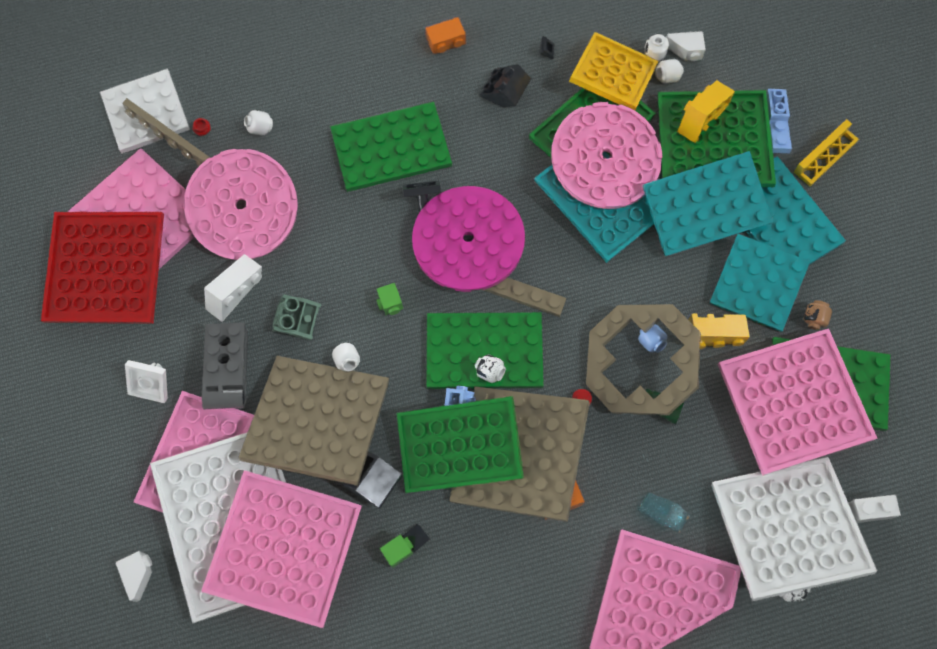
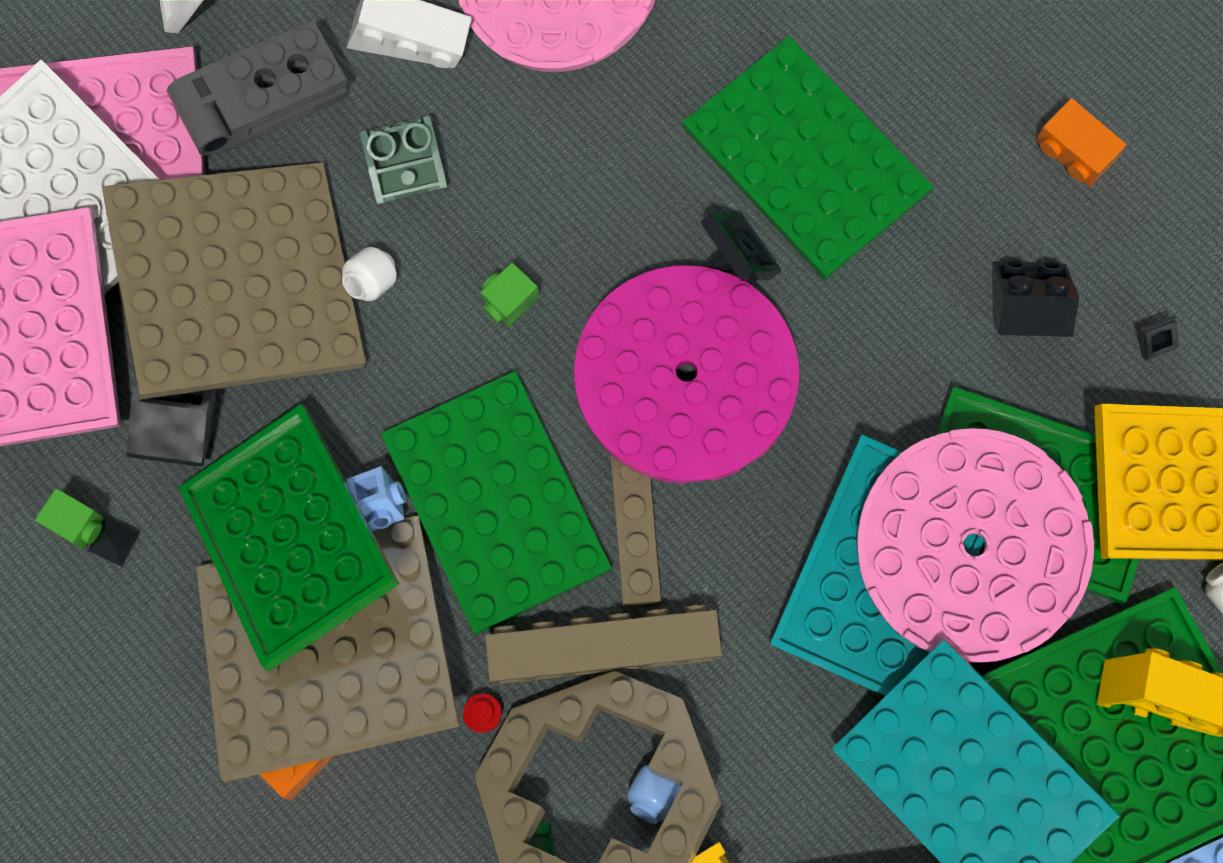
camera: 65 degrees right, 5 degrees up
white head [475,354,506,383] -> none
none -> dark tan brick [485,605,722,685]

